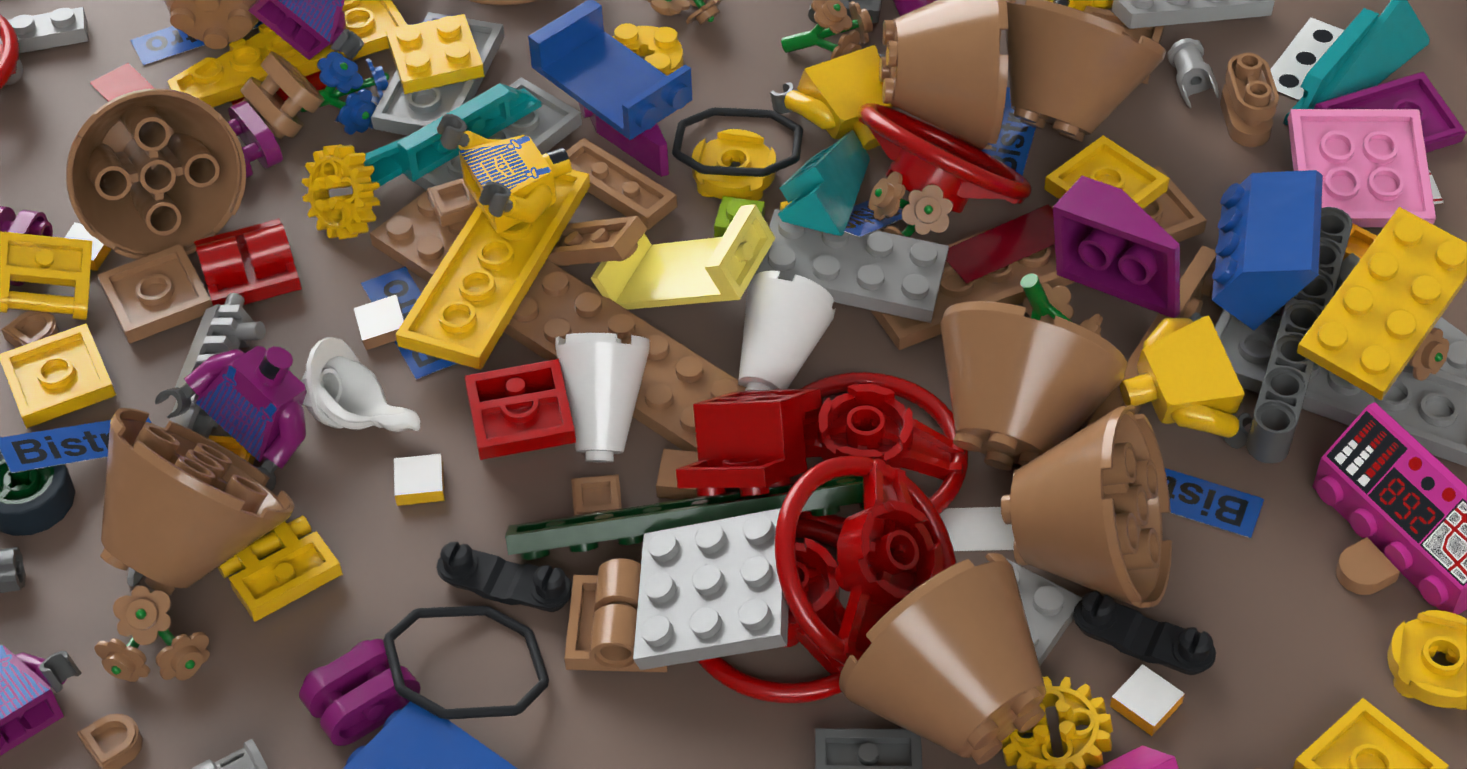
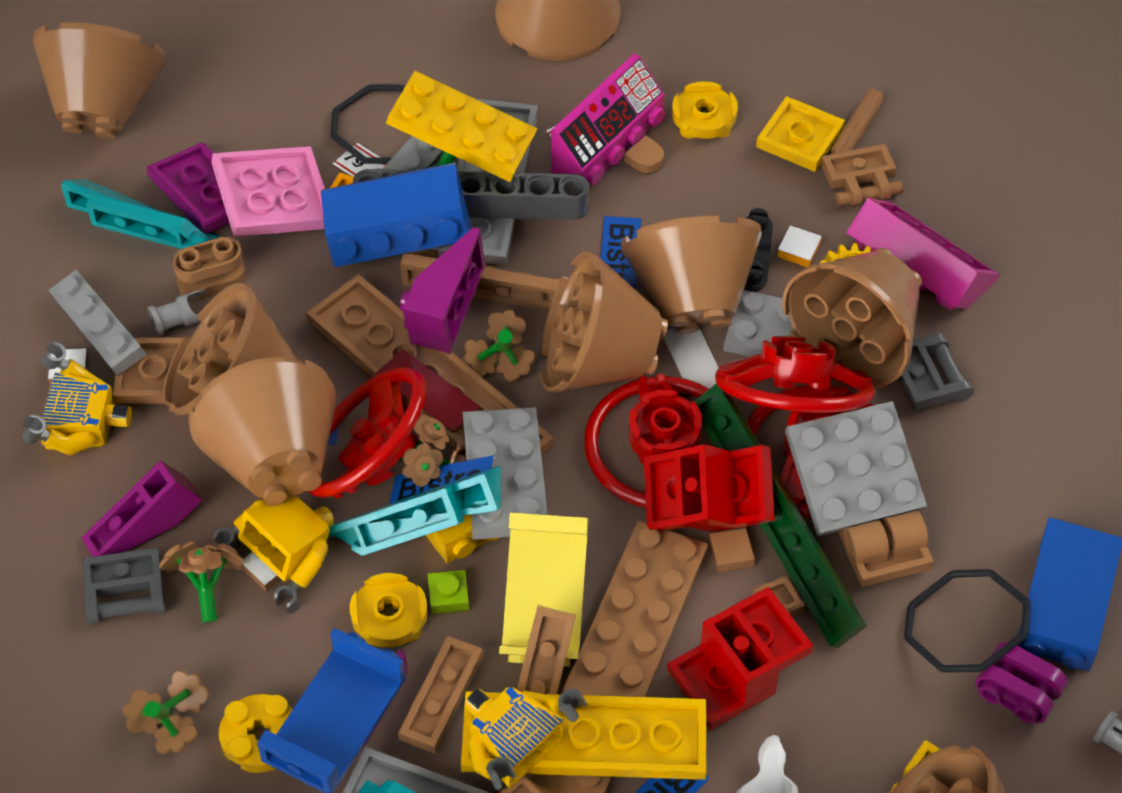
camera: 110 degrees left, 5 degrees up
white tile [394,454,445,506] -> none
black piece [436,541,572,612] -> none
white cone [555,333,650,463] -> none
black piece [672,107,803,177] -> none
white cone [738,271,836,391] -> none
yellow plate [1044,135,1170,209] -> none
yellow torso [1119,312,1252,449] -> none
white sticker [1270,17,1344,100] -> none

